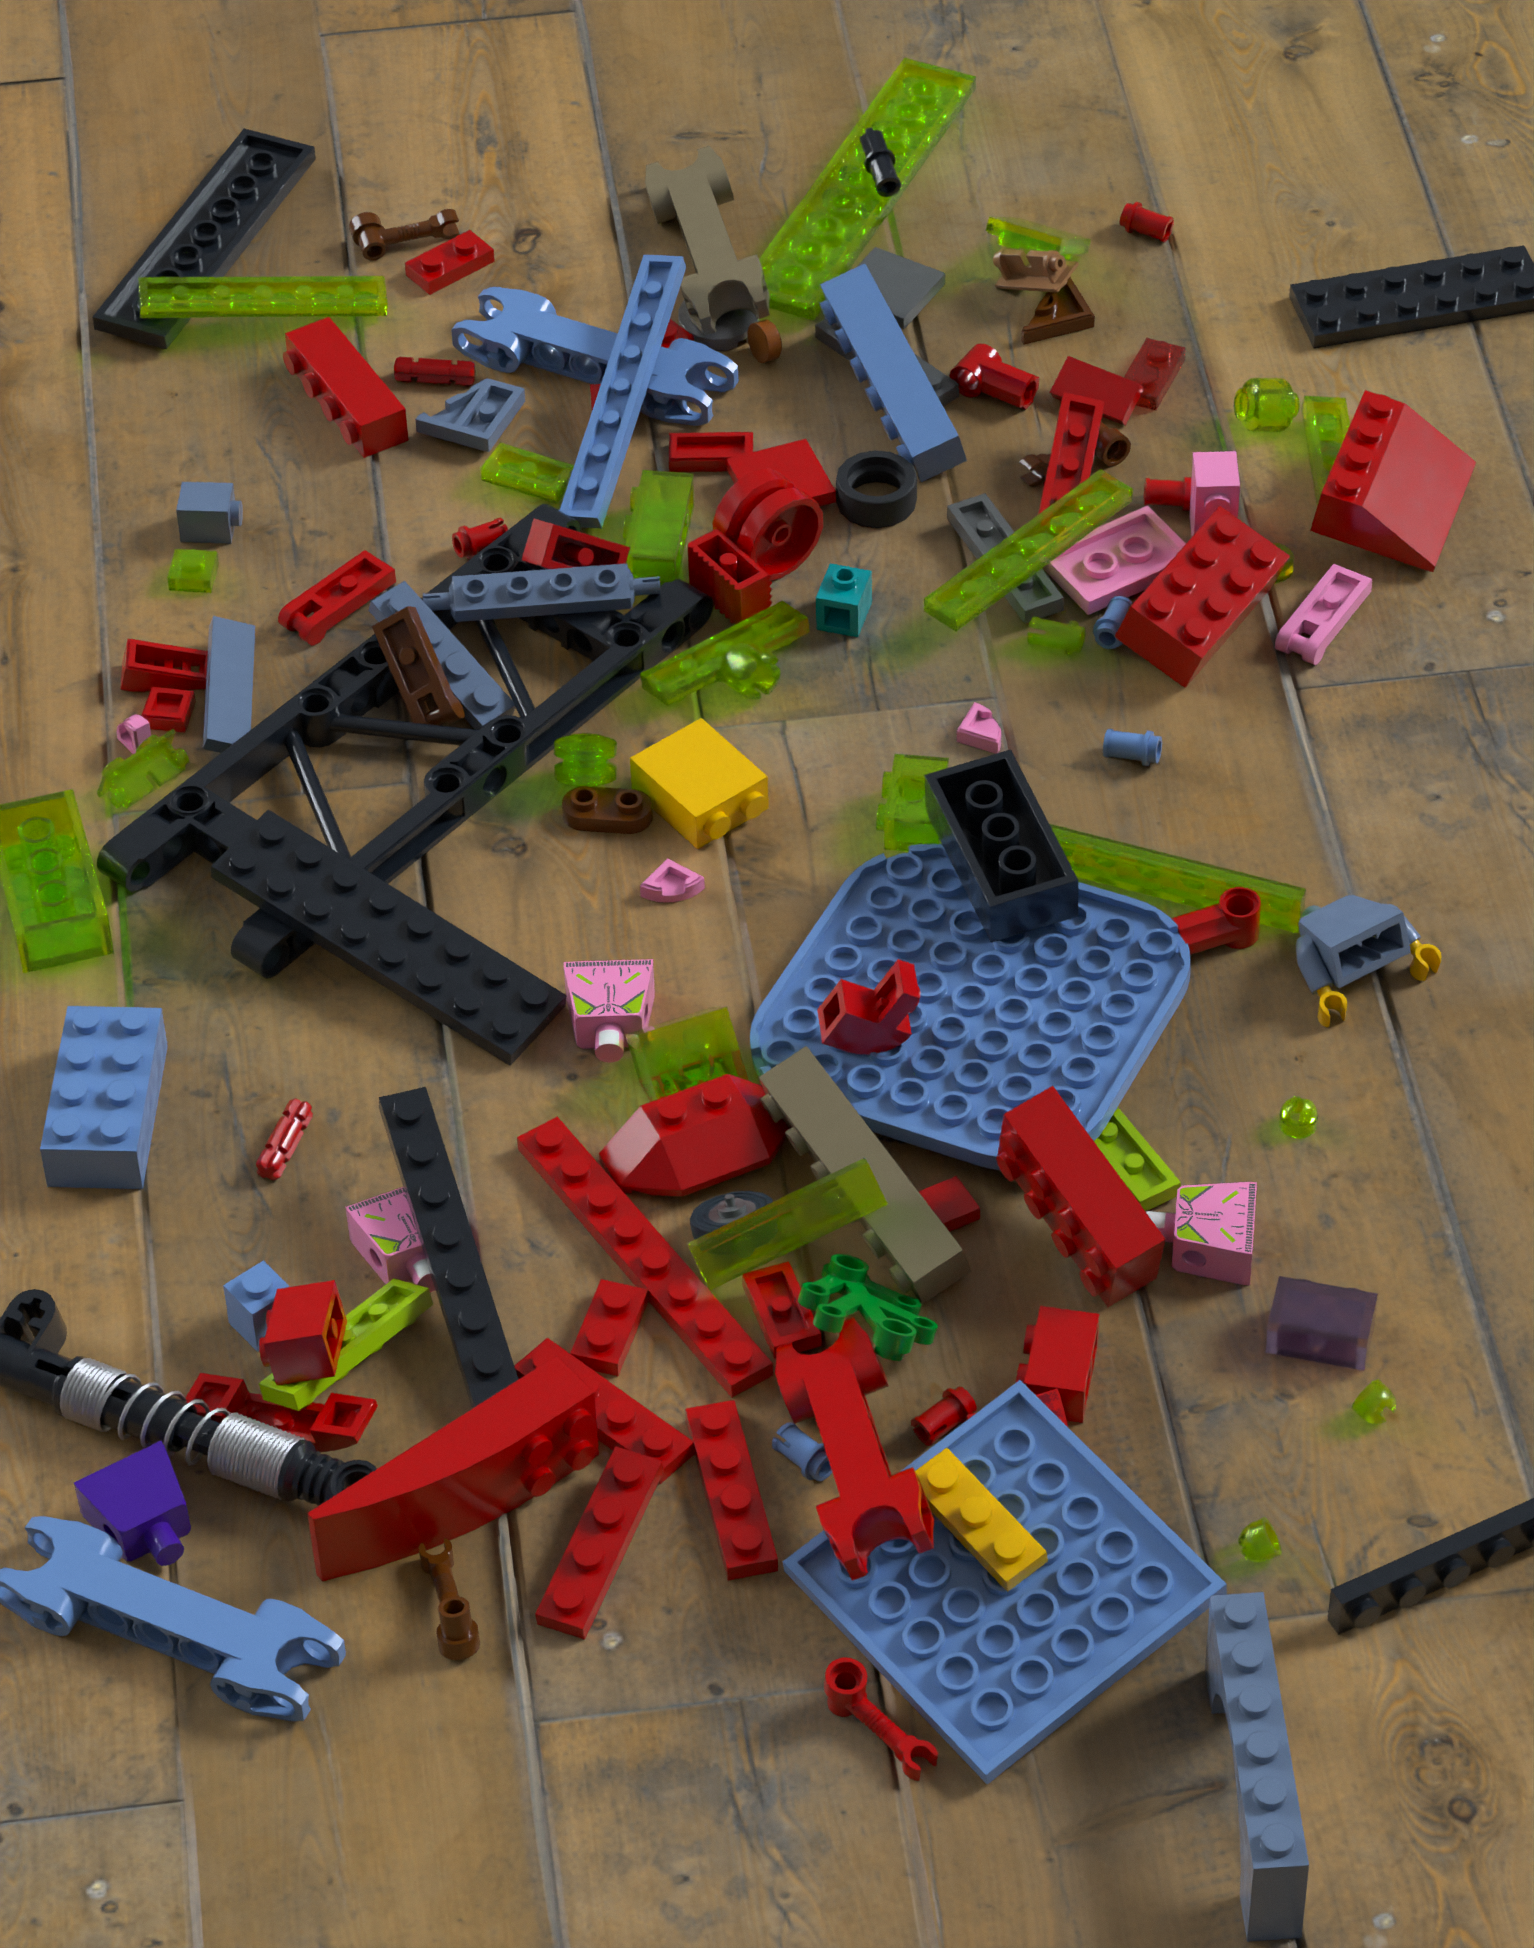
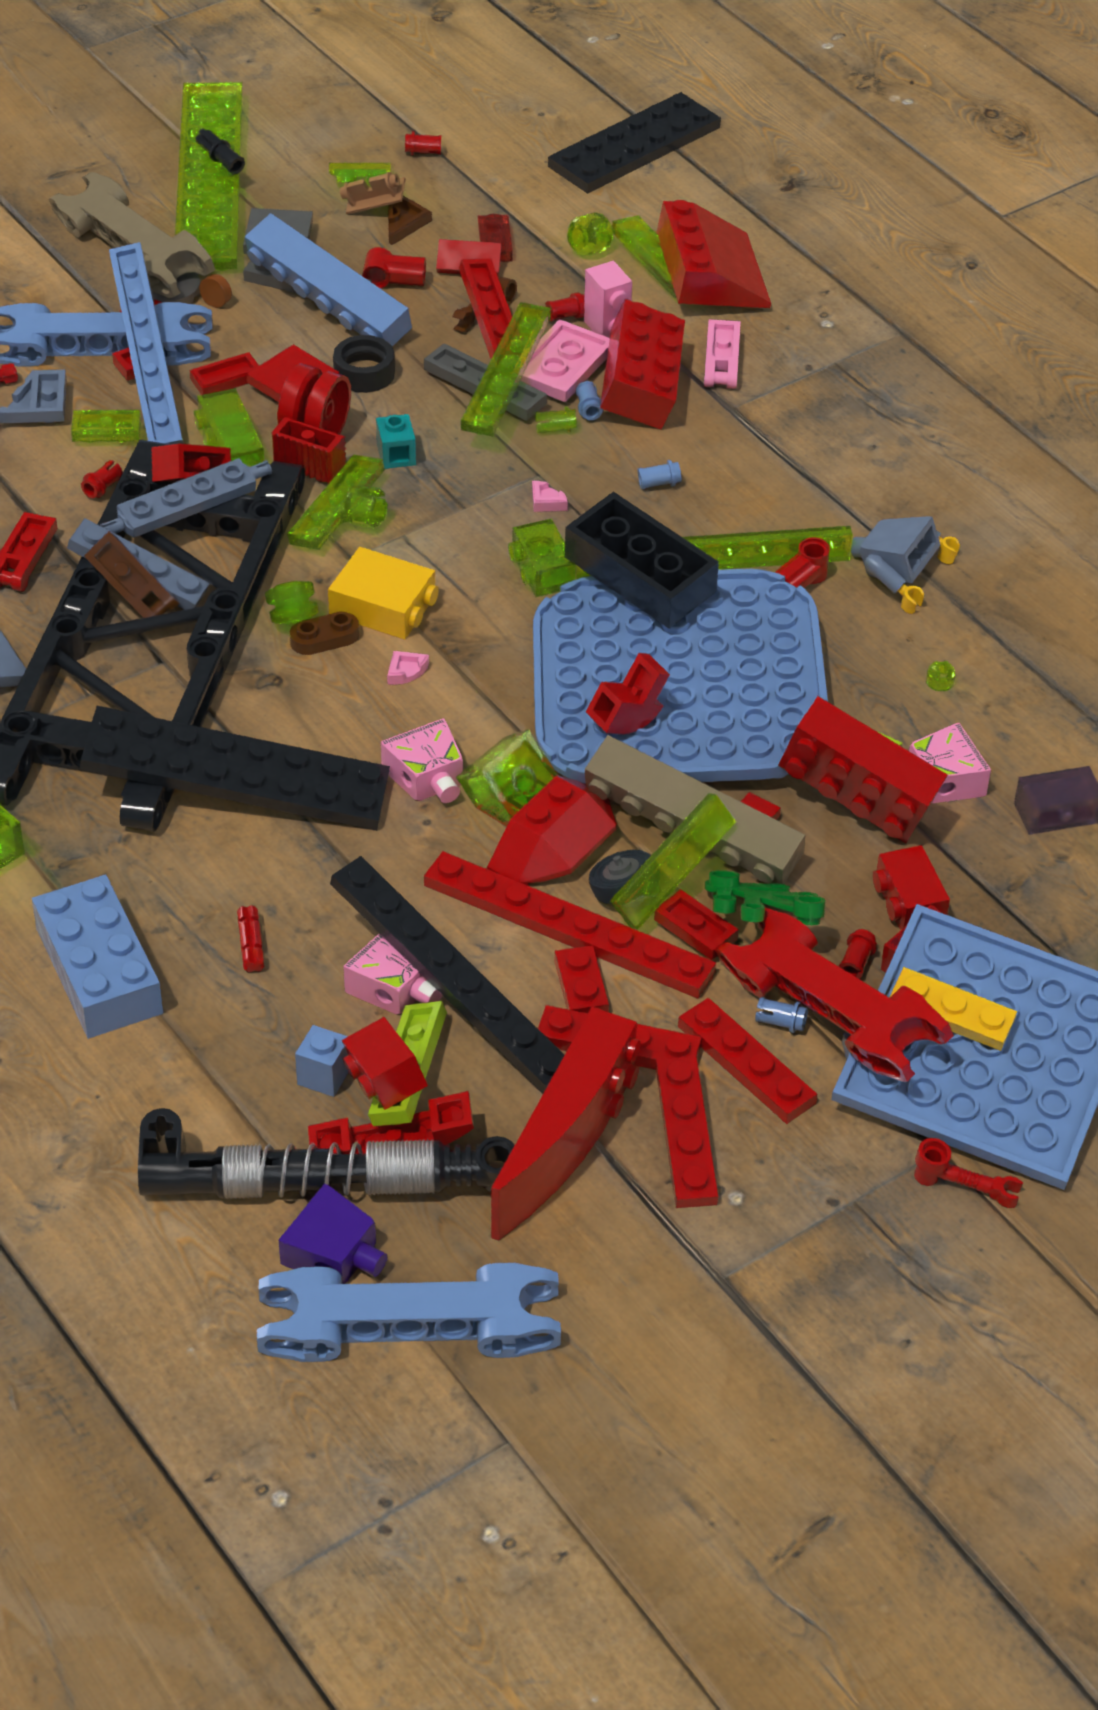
camera: 30 degrees left, 0 degrees up
reddish brown brick [419,1538,480,1660] -> none

